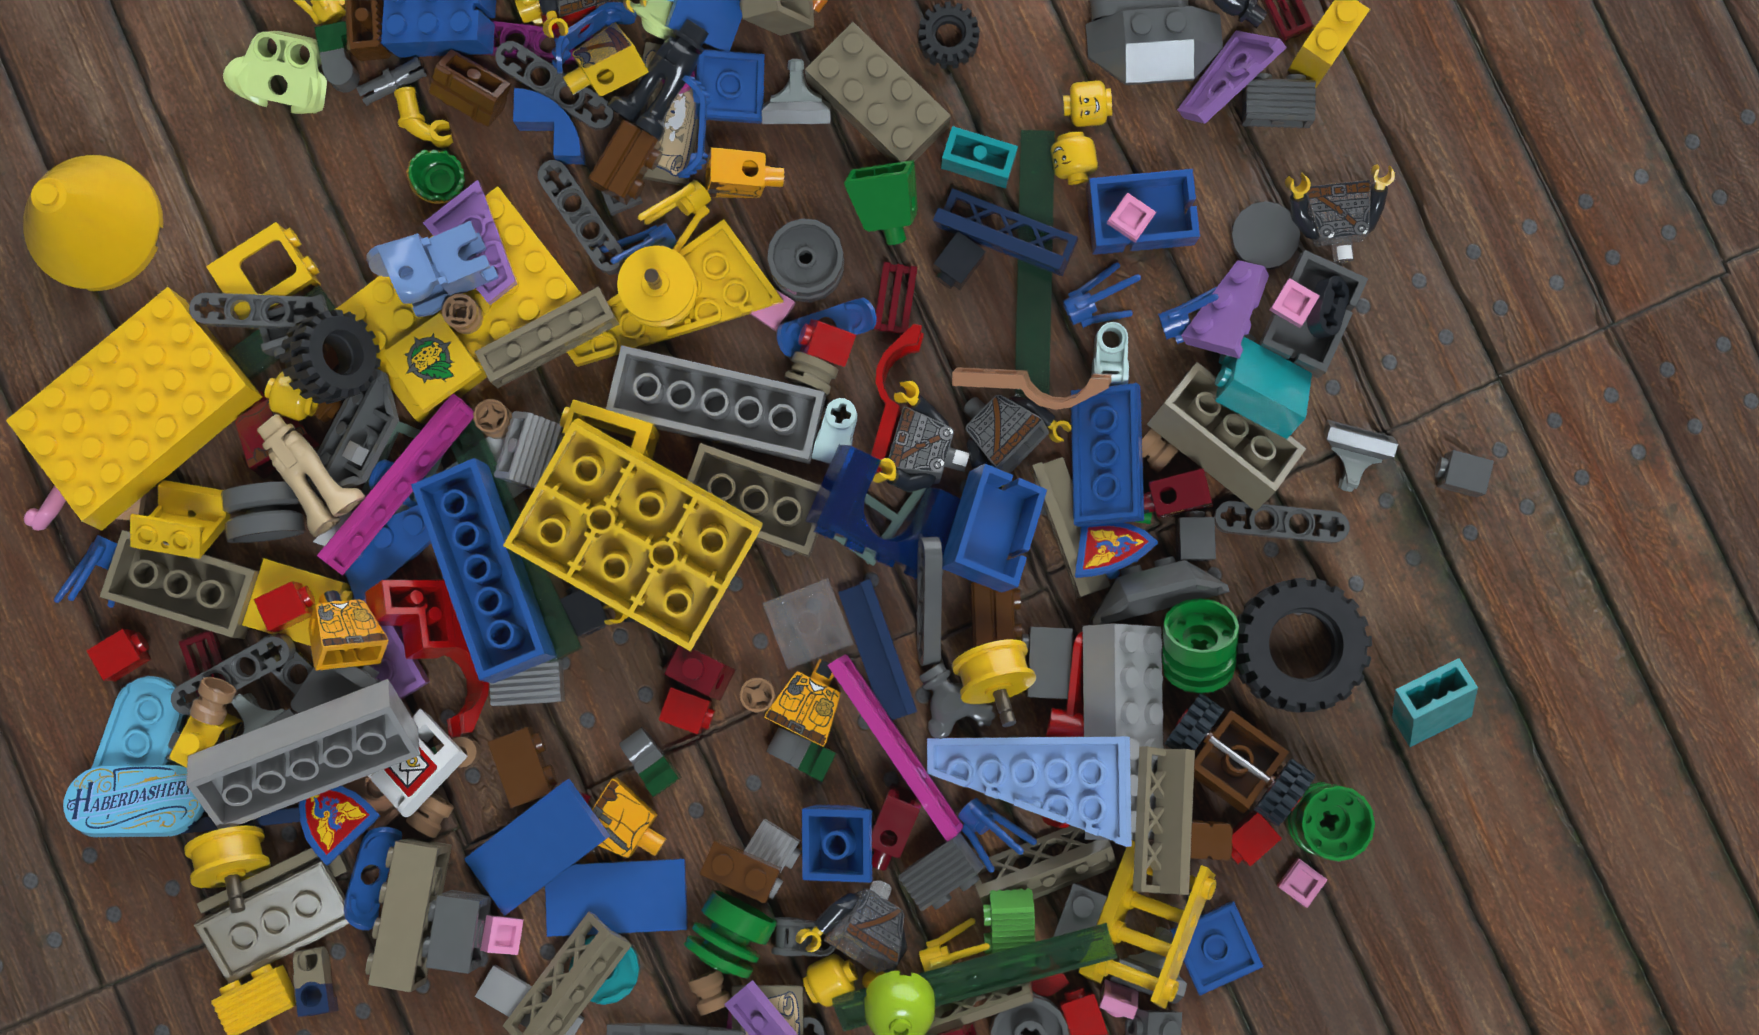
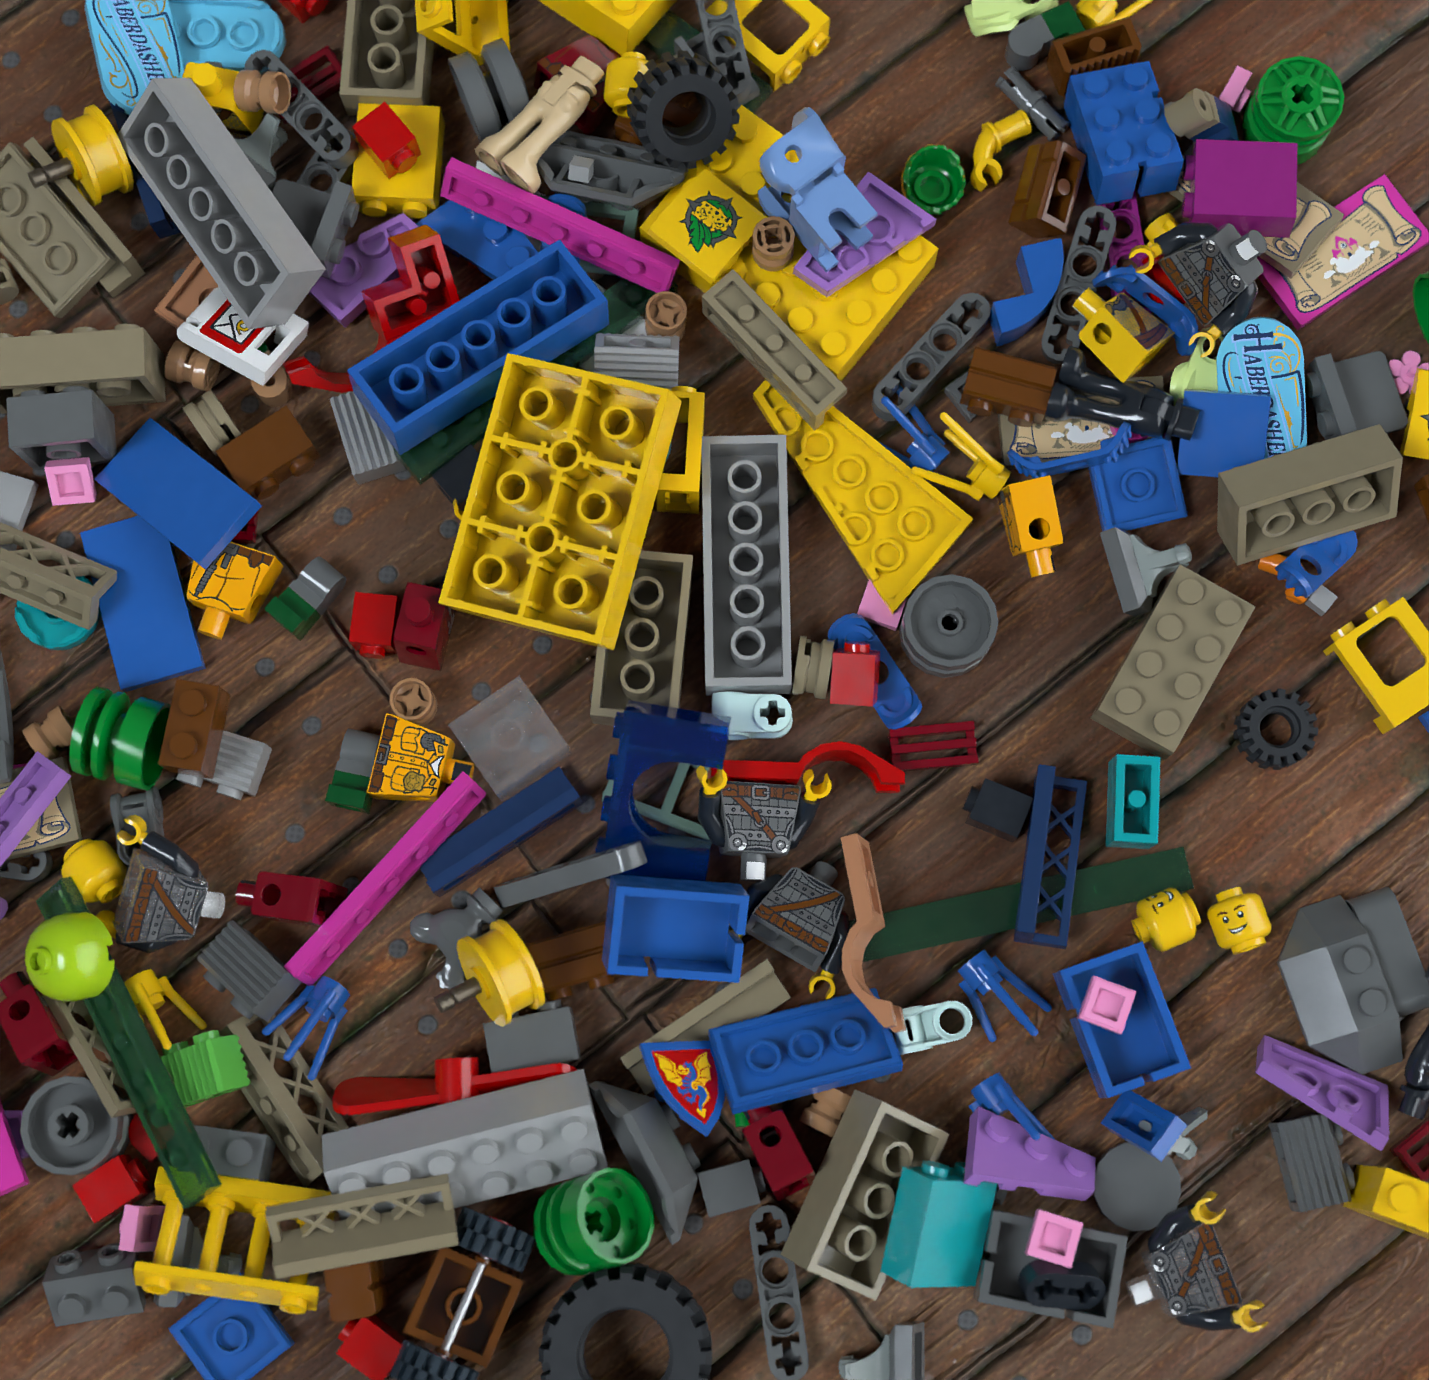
camera: 75 degrees right, 5 degrees down
shield [299,786,380,866] -> none
light orange torso [308,590,389,671] -> none
blue piece [344,827,402,930] -> none
yellow wheel [617,246,697,328] -> none
blue slope [802,804,872,883] -> none
green torso [844,160,918,245] -> none
light blue wing [927,736,1132,847] -> none
none -> dark tan wheel [183,390,241,456]
none -> blue piece [1101,1090,1208,1161]

